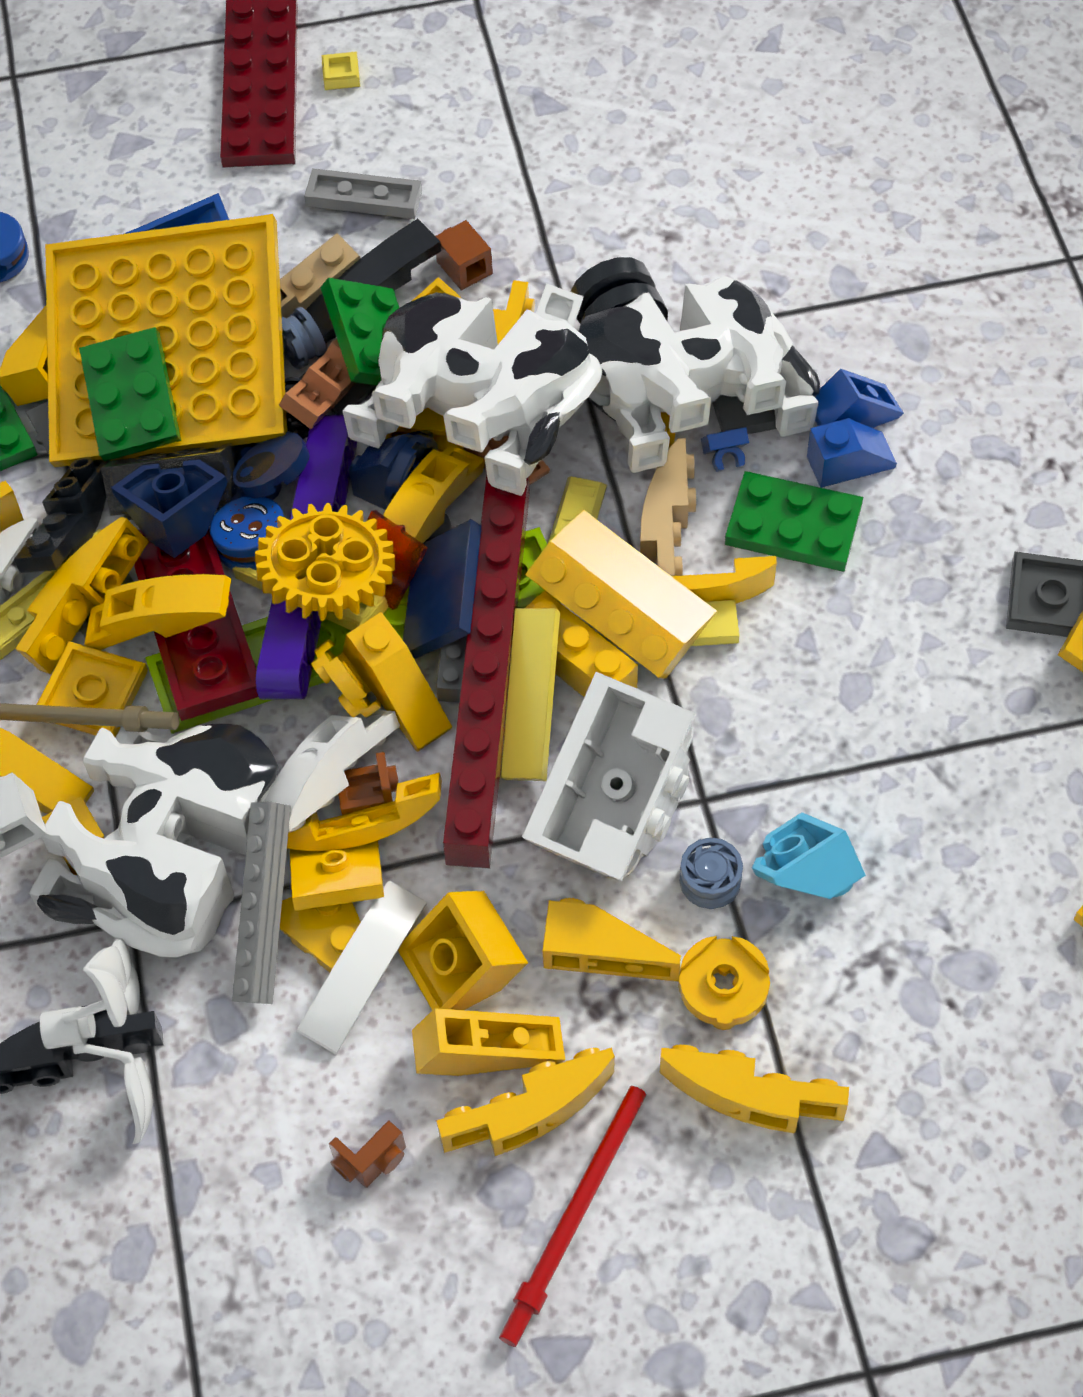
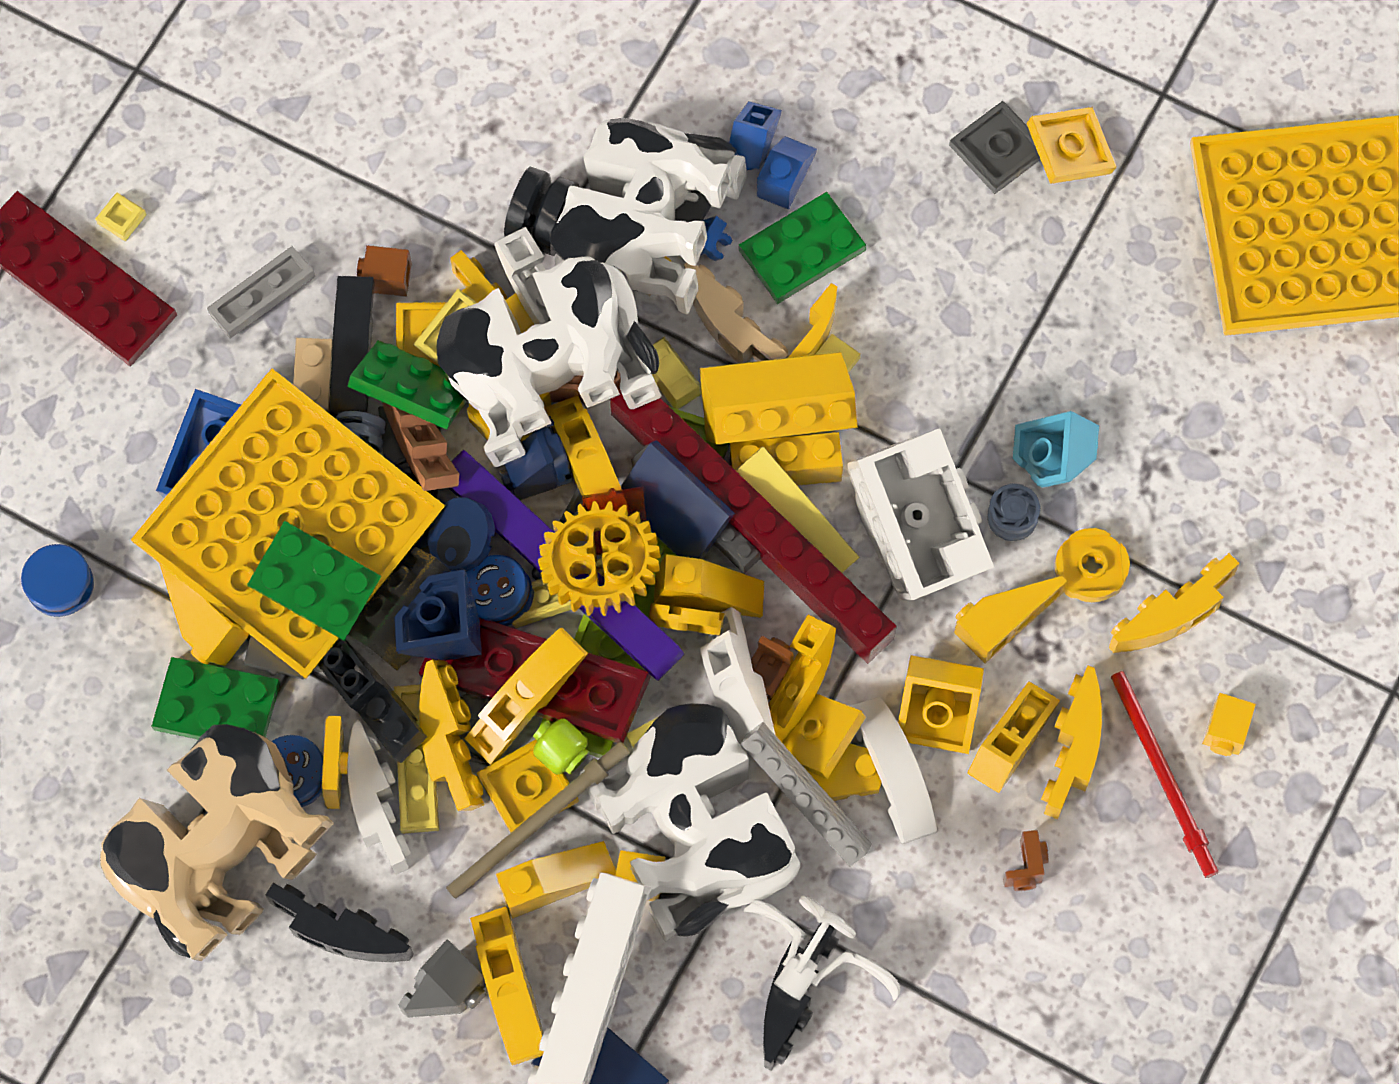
camera: 50 degrees left, 10 degrees up
none -> lime head [533,719,590,775]
none -> yellow brick [1202,693,1256,756]

